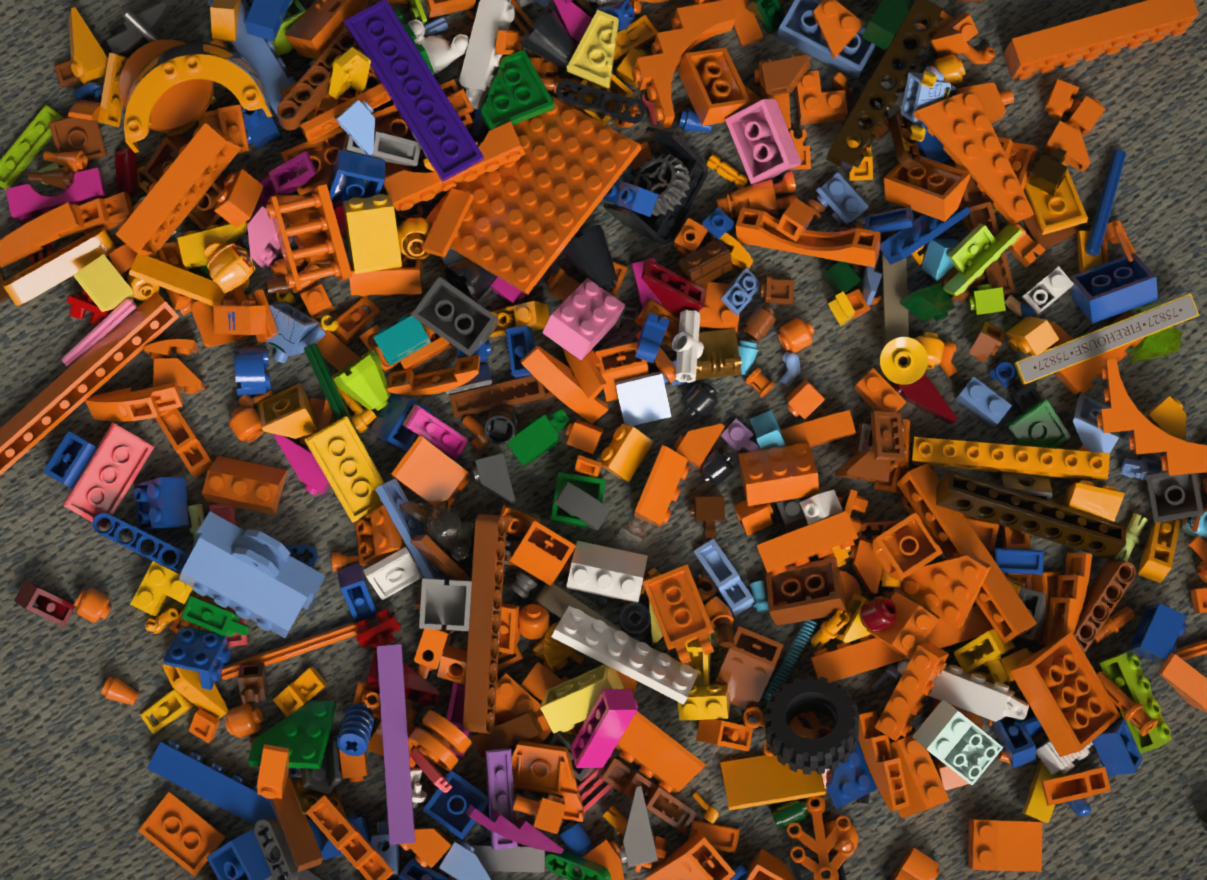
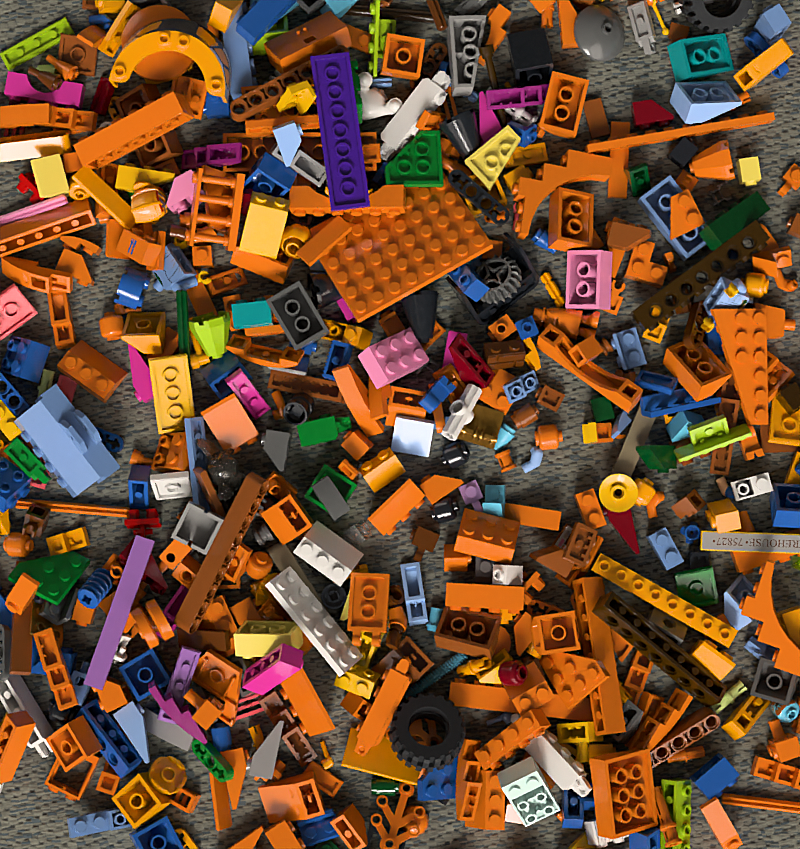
camera: 30 degrees right, 5 degrees up
orange brick [214,169,264,228] -> none
coral tile [410,748,452,793] -> none
orange brick [786,379,825,419] -> none
lime brick [969,284,1006,315] -> none
blue tile [993,548,1044,575] -> none
none -> orange hinge [257,598,293,621]
none -> orange hinge [354,656,412,756]

